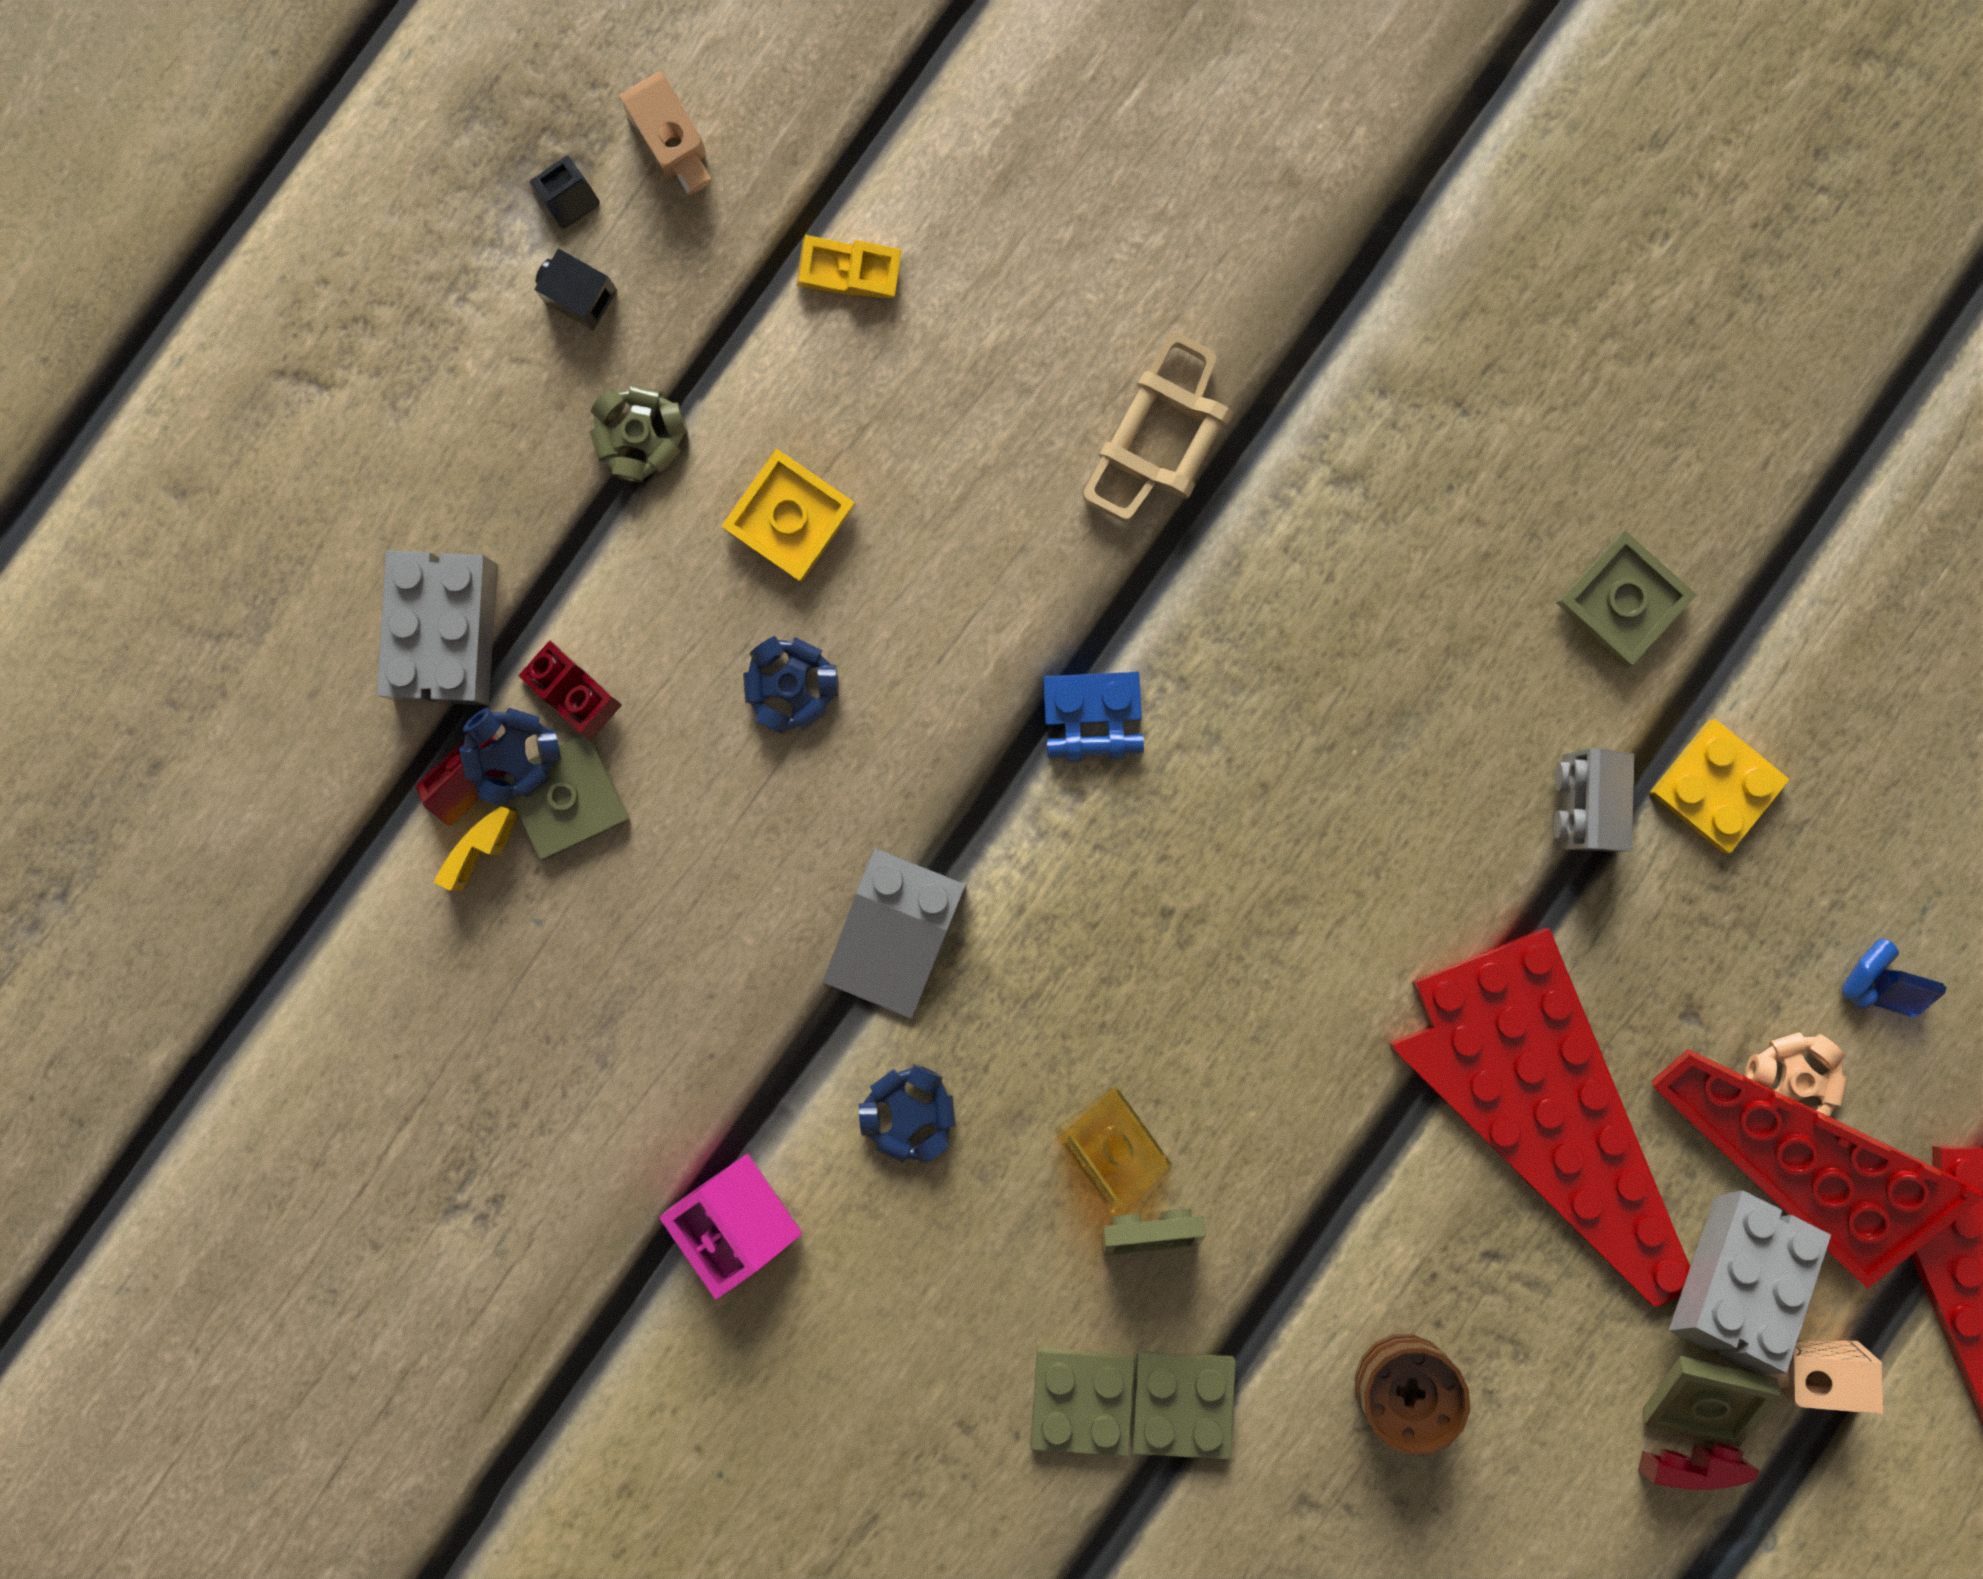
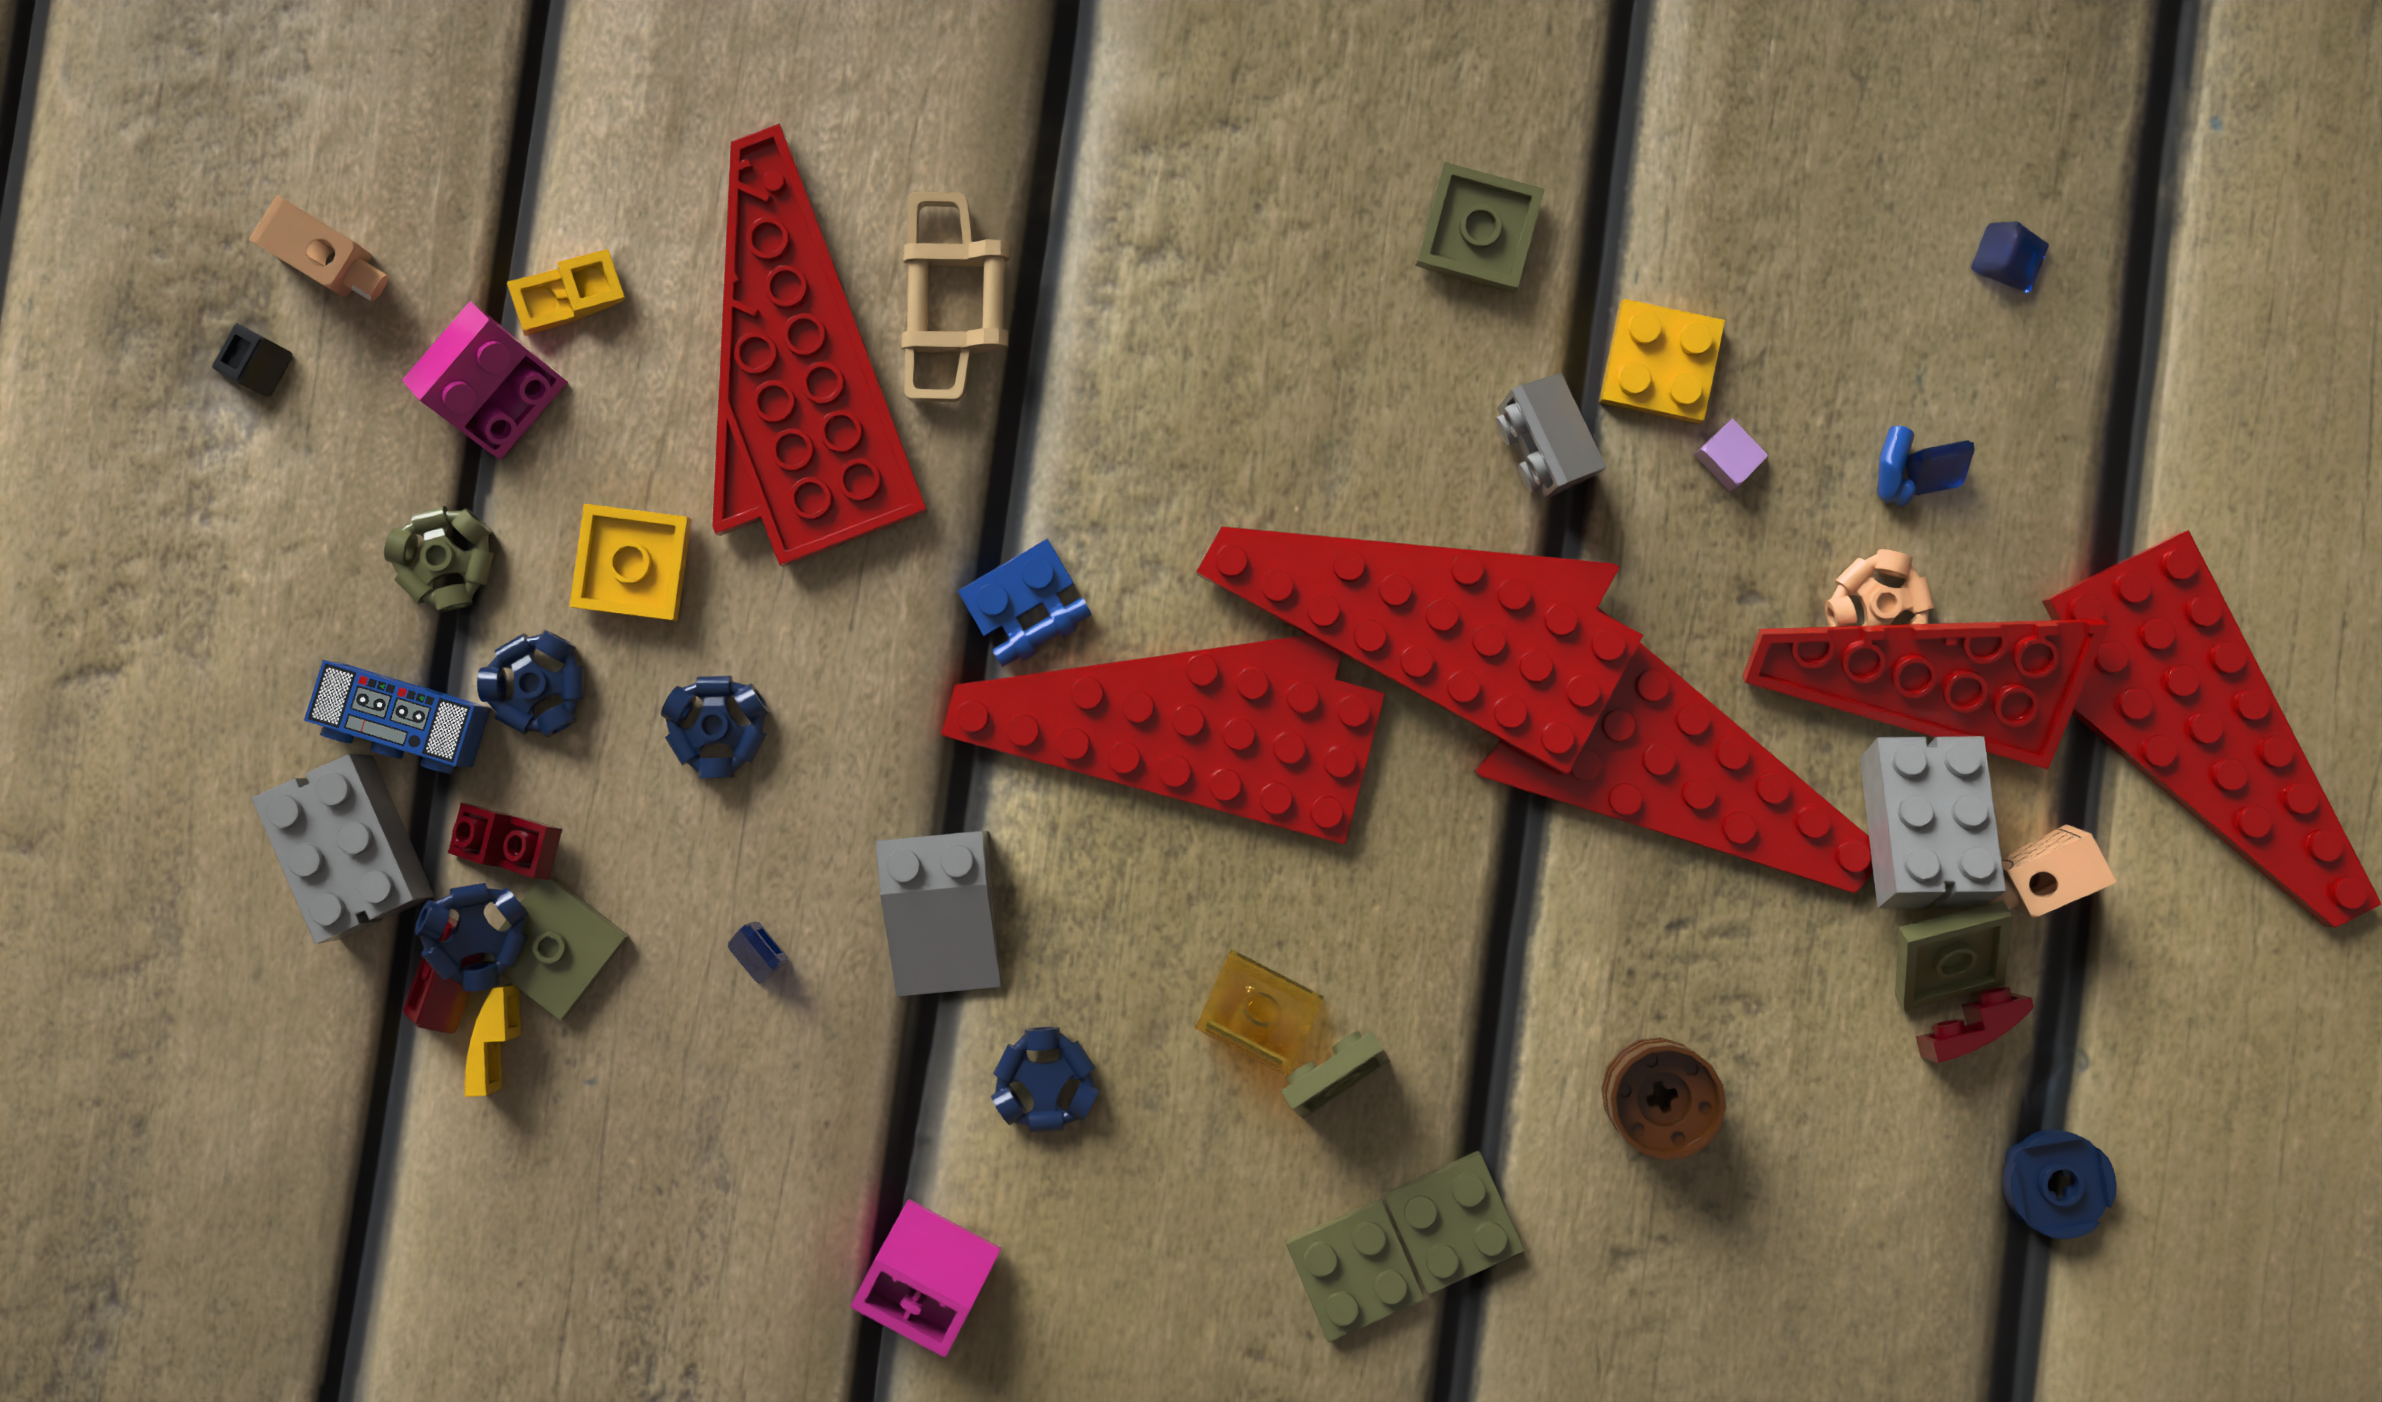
camera: 25 degrees left, 0 degrees up
black brick [534,248,617,331] -> none
none -> brick [304,660,491,774]
none -> dark pink slope [402,301,567,460]
none -> dark blue piece [477,630,585,737]
none -> red wing [712,123,928,567]
none -> clear blue slope [728,921,789,984]
none -> red wing [941,635,1385,844]
none -> red wing [1196,526,1644,775]
none -> lavender slope [1694,418,1768,492]

